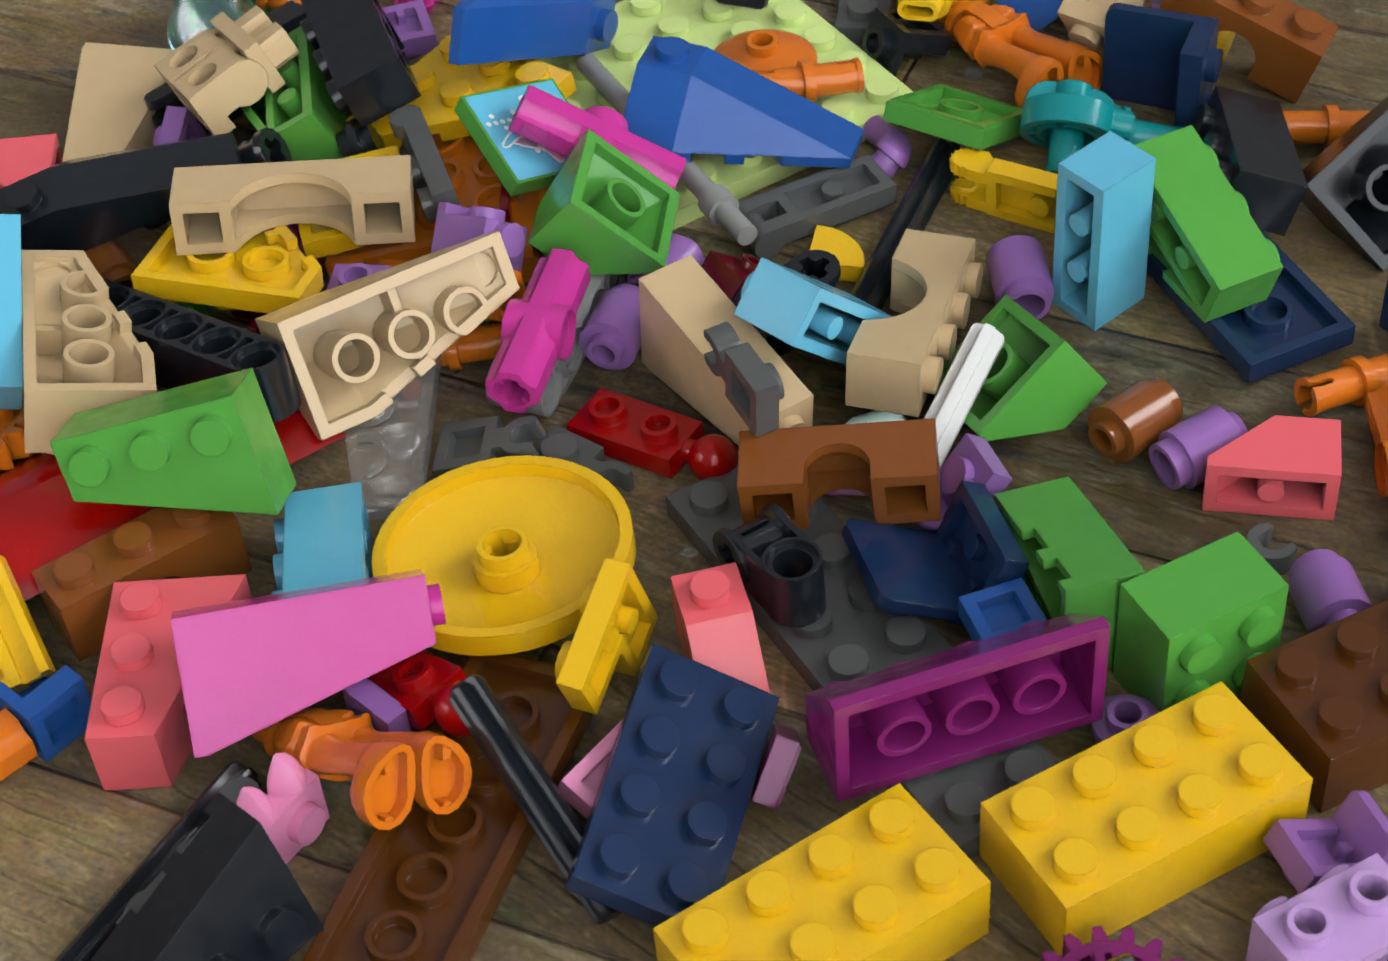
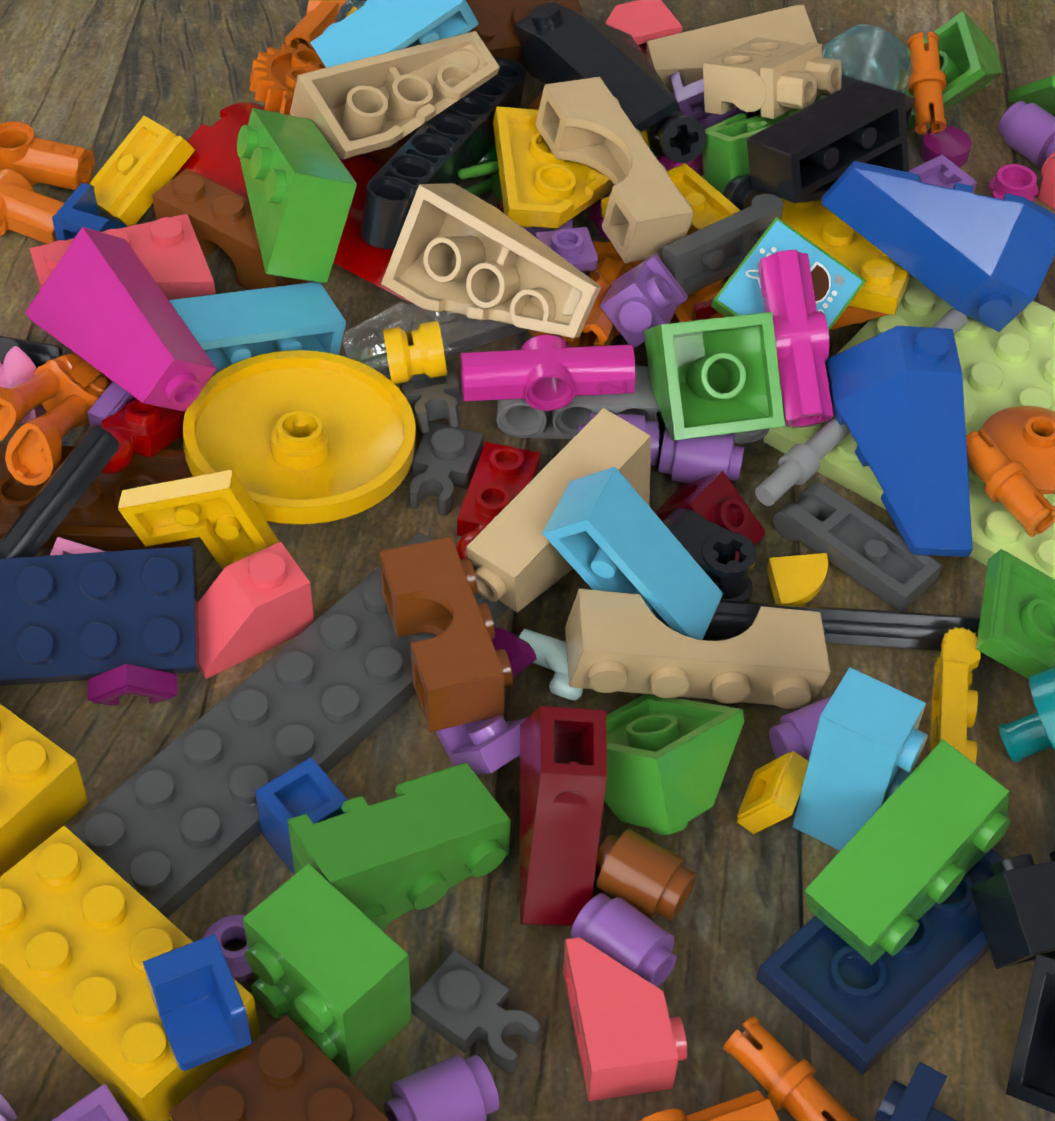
camera: 65 degrees right, 5 degrees up
dark grey plate [704,322,784,438] -> none
black piece [712,503,826,628] -> none
magenta slope [805,613,1111,802] -> none
dark blue bracket [842,480,1030,625] -> none
medium lavender arm [863,115,912,179] -> none
white axle [924,323,1004,468] -> none
none -> blue panel [143,934,252,1071]
none -> yellow wheel [383,321,447,384]
none -> dark red slope [520,706,607,927]
none -> yellow tile [736,751,809,834]

